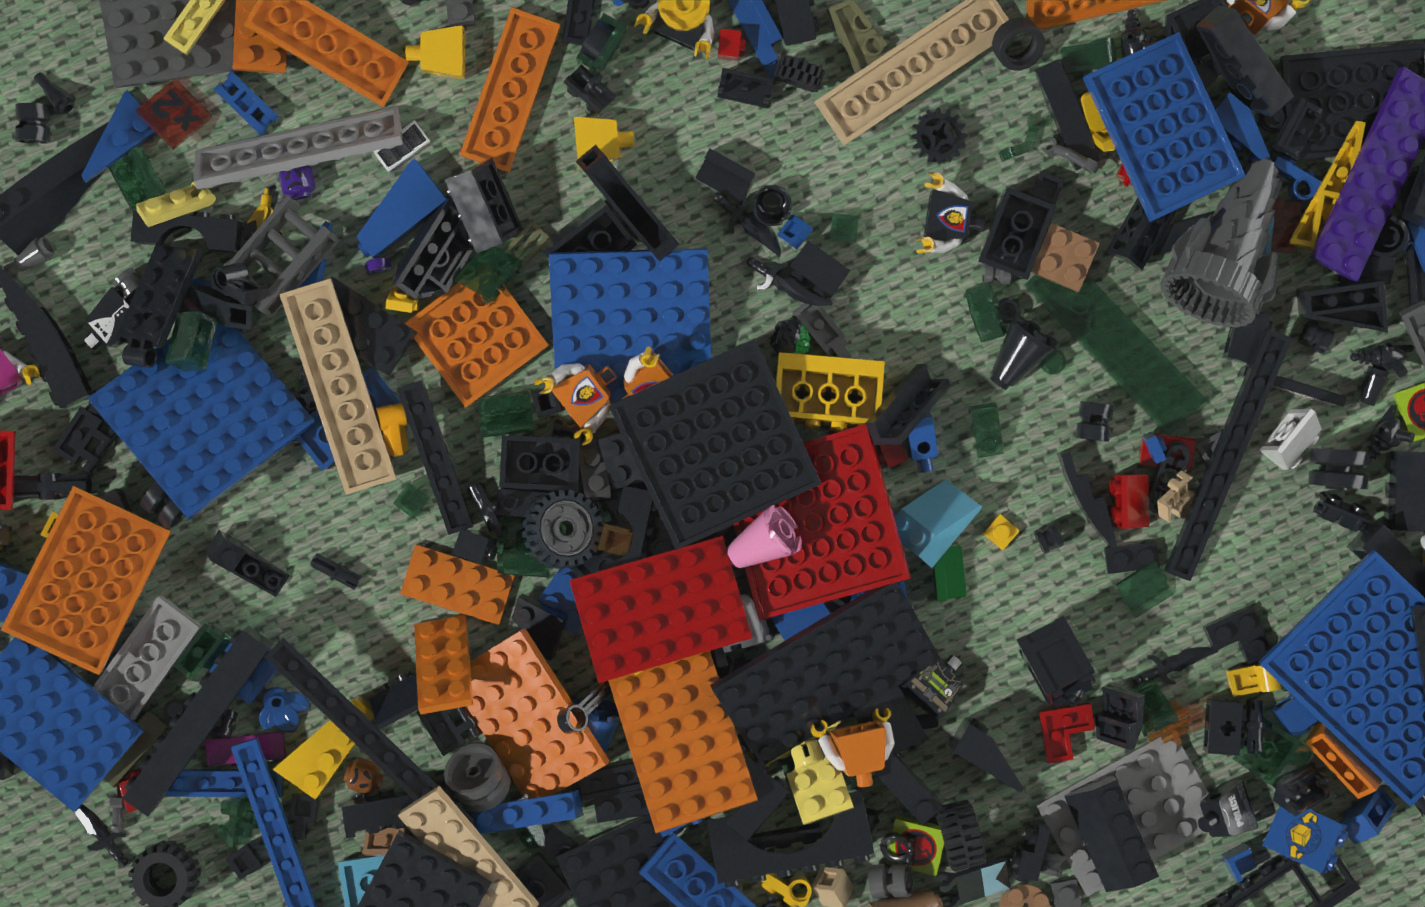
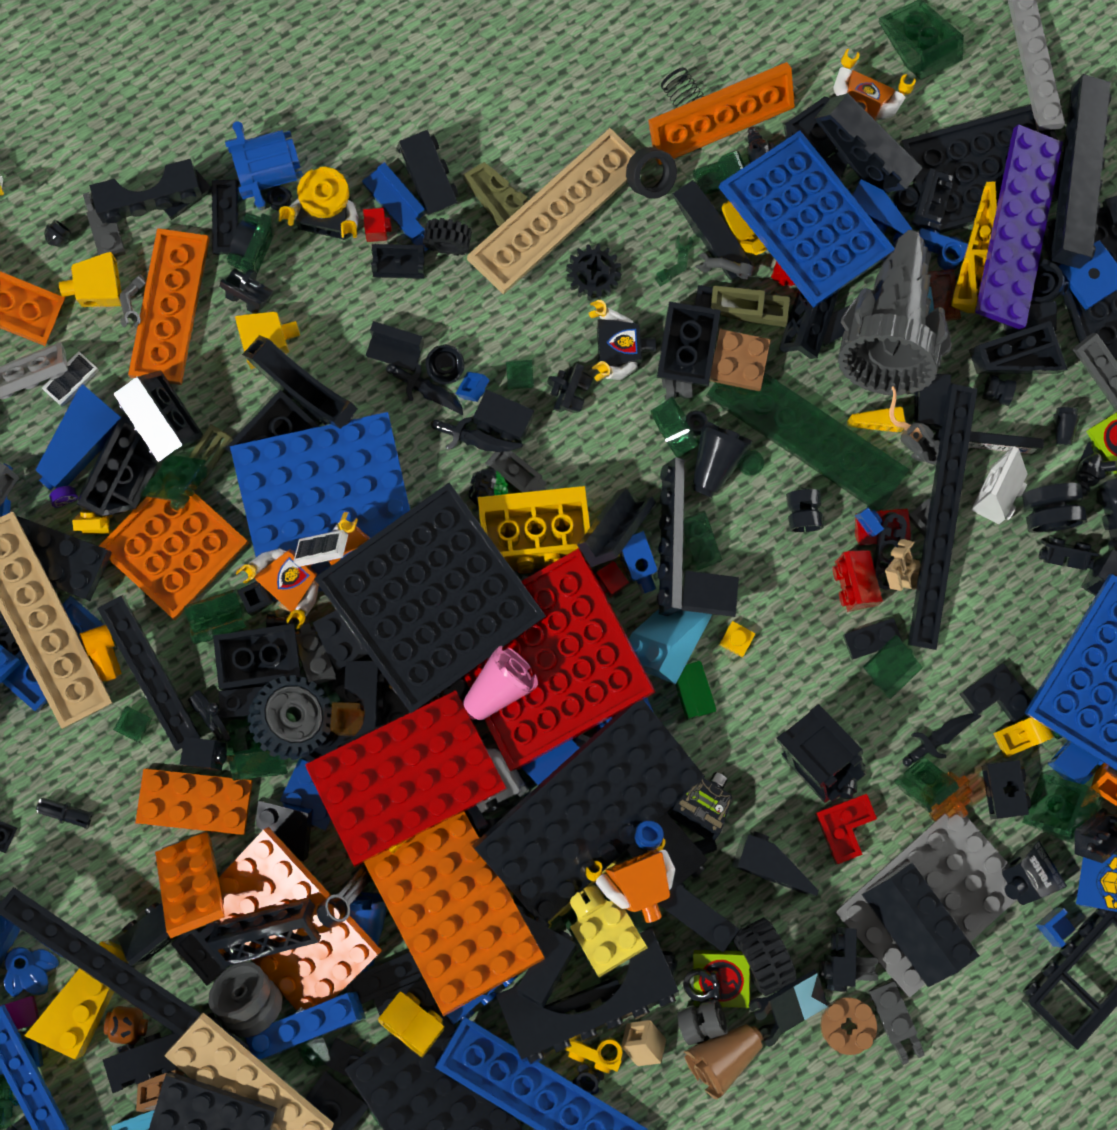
camera: 15 degrees left, 10 degrees down
black plate [289,793,320,840] -> none
black wheel [1033,522,1064,554] -> none
black slope [1057,451,1118,548] -> none
black slope [1095,685,1144,750] -> none
black pin [1244,699,1266,754] -> none
black piece [1350,342,1414,377] -> none
none -> dark grey arm [119,274,147,328]
none -> black fence [207,898,321,967]
none -> tile [293,530,348,567]
none -> yellow brick [378,991,444,1058]
none -> black hips [547,363,593,413]
none -> blue tile [635,821,664,851]
none -> black plate [657,457,685,616]
none -> black slope [681,570,739,617]
none -> olive slope [711,286,790,327]
none -> yellow slope [847,406,906,432]
none -> dark grey animal [889,386,940,465]

